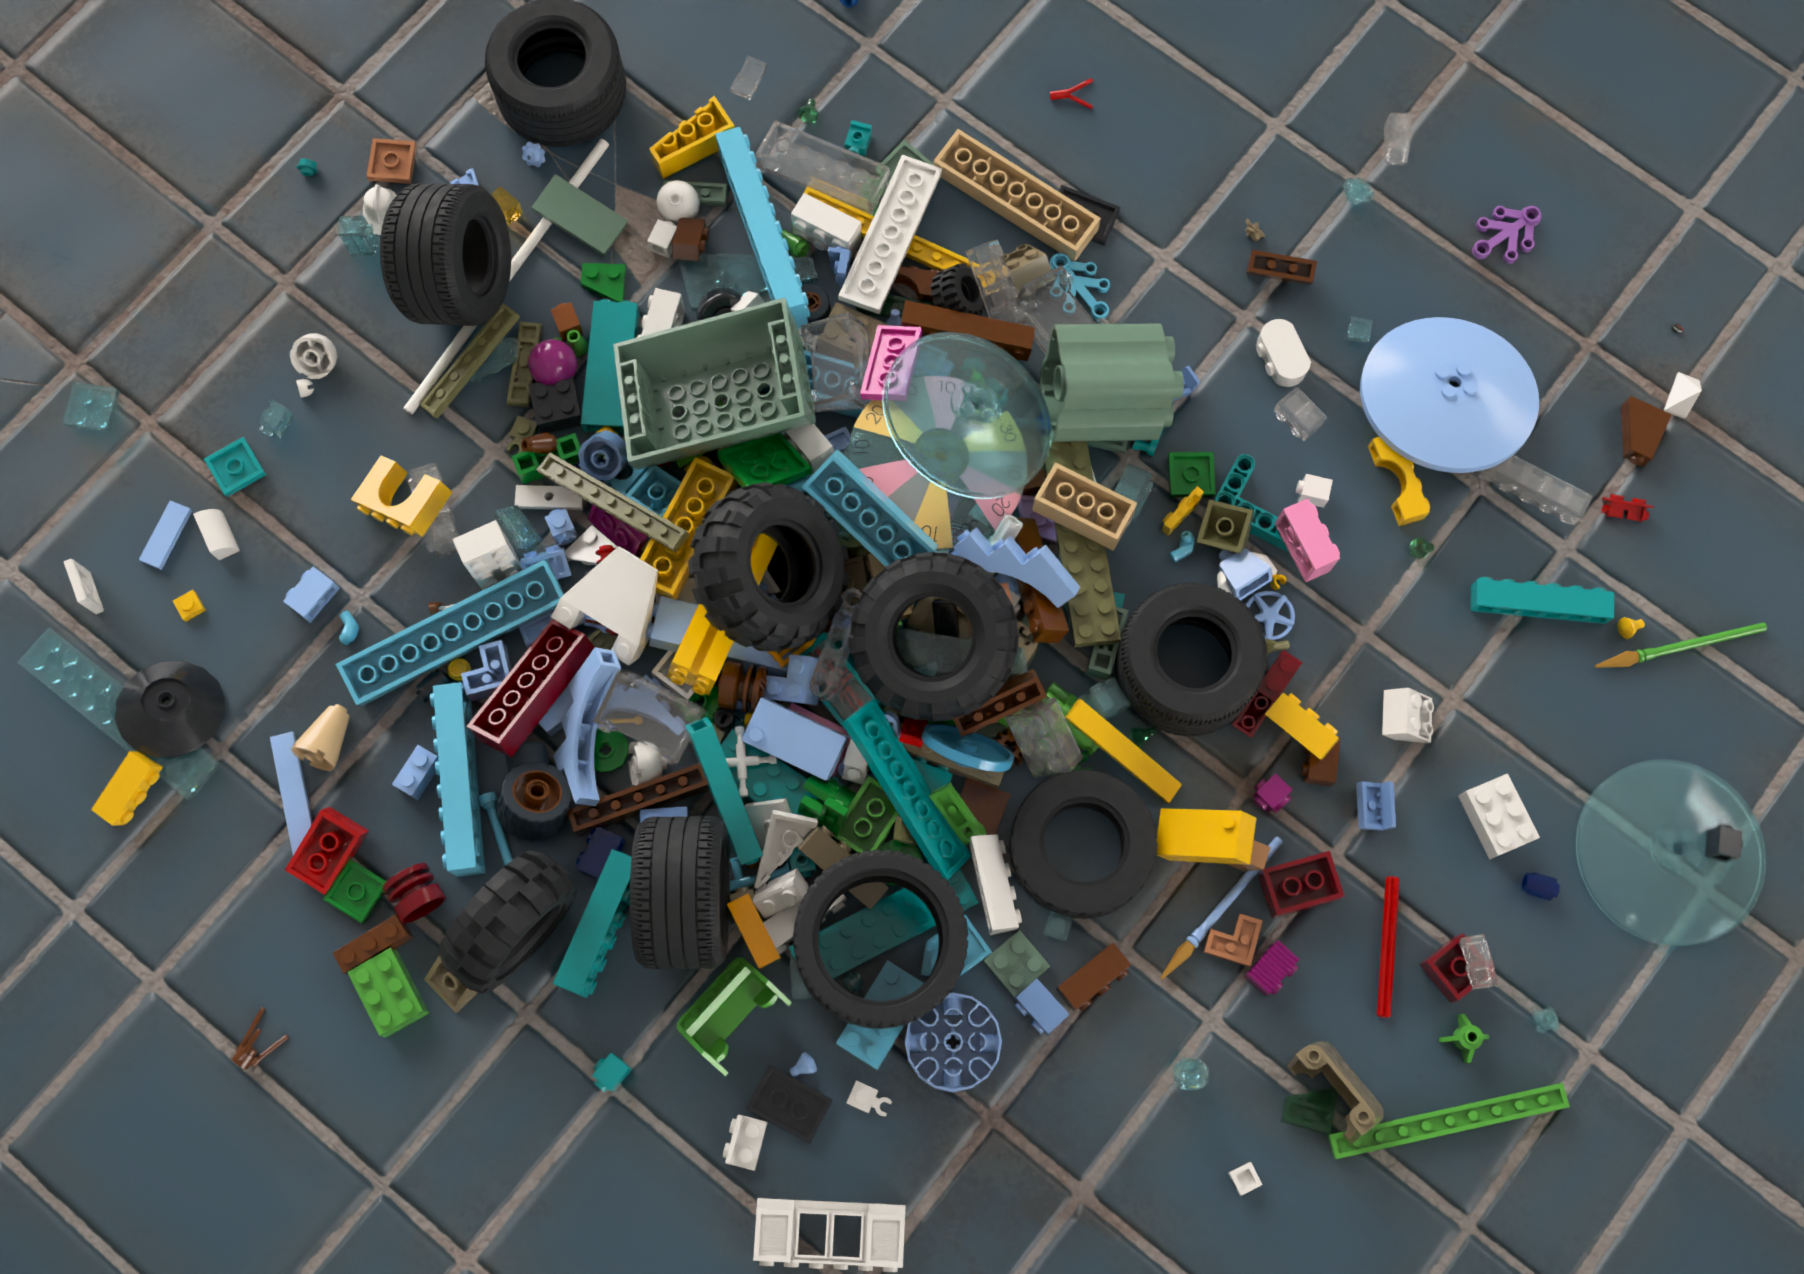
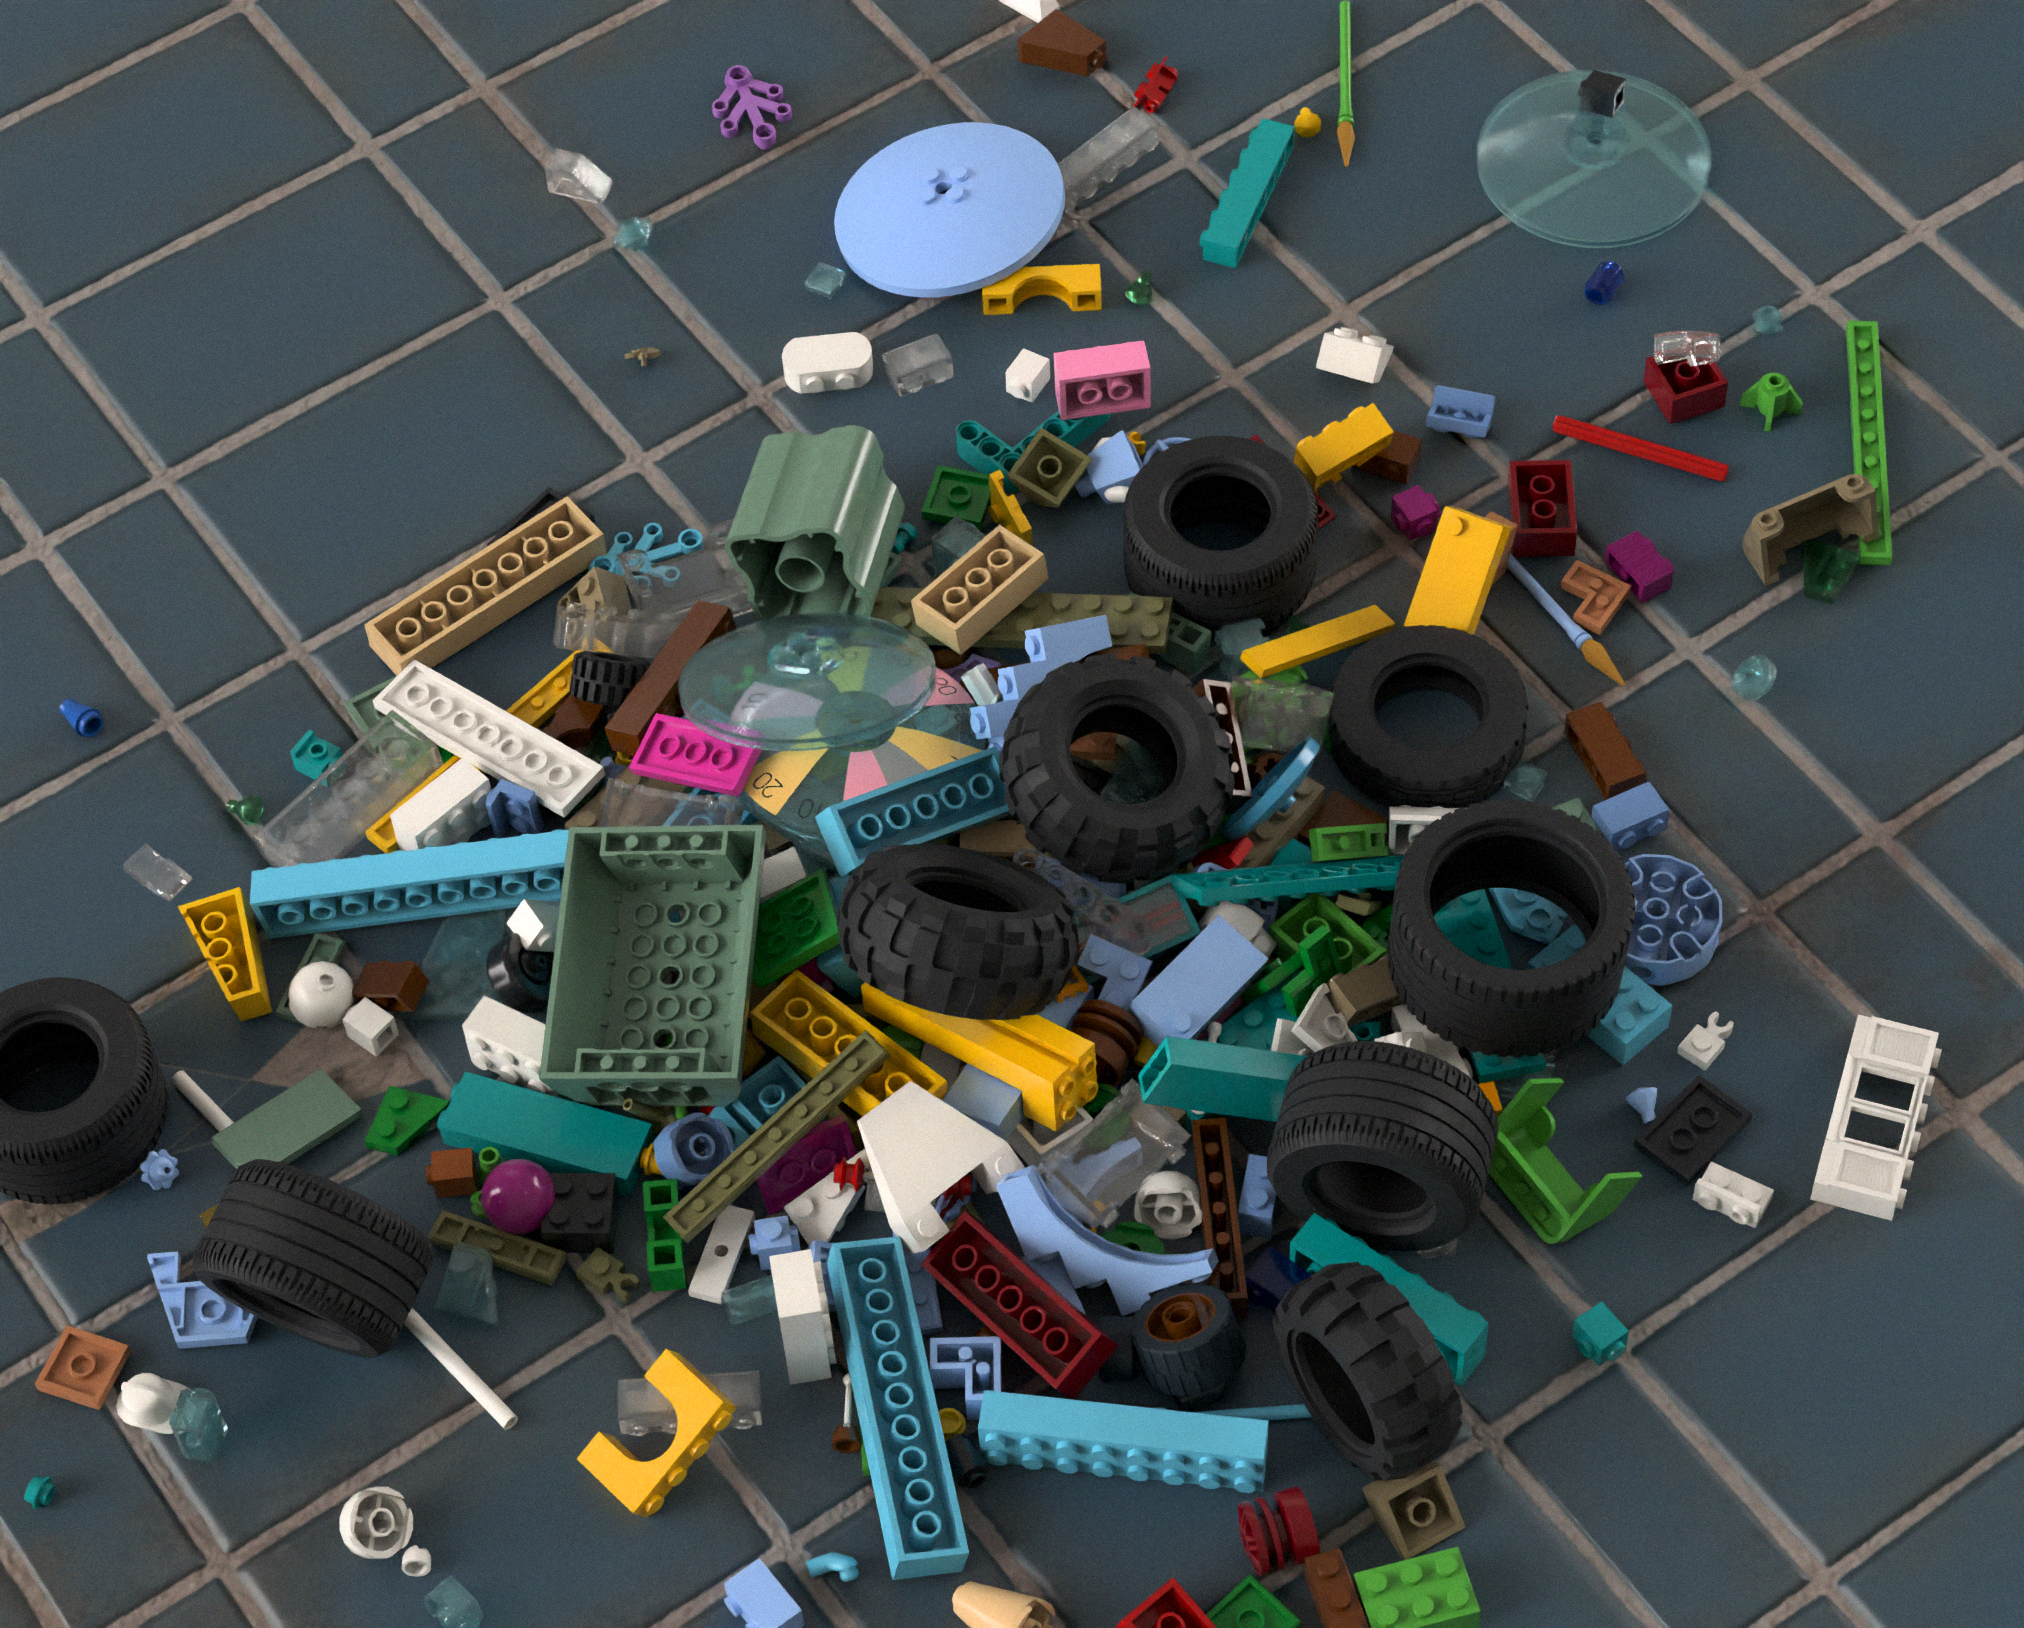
camera: 70 degrees left, 20 degrees down
light blue brick [392,745,439,801] -> none
olive tile [420,303,520,419] -> none
reddish brown cone [521,432,557,455] -> none
red plant [1050,78,1093,109] -> none
medium azure arm [1169,531,1195,563] -> none
white plate [1228,1162,1262,1196] -> none
reddish brown brick [1246,250,1317,285] -> none
white brick [1458,773,1540,860] -> none

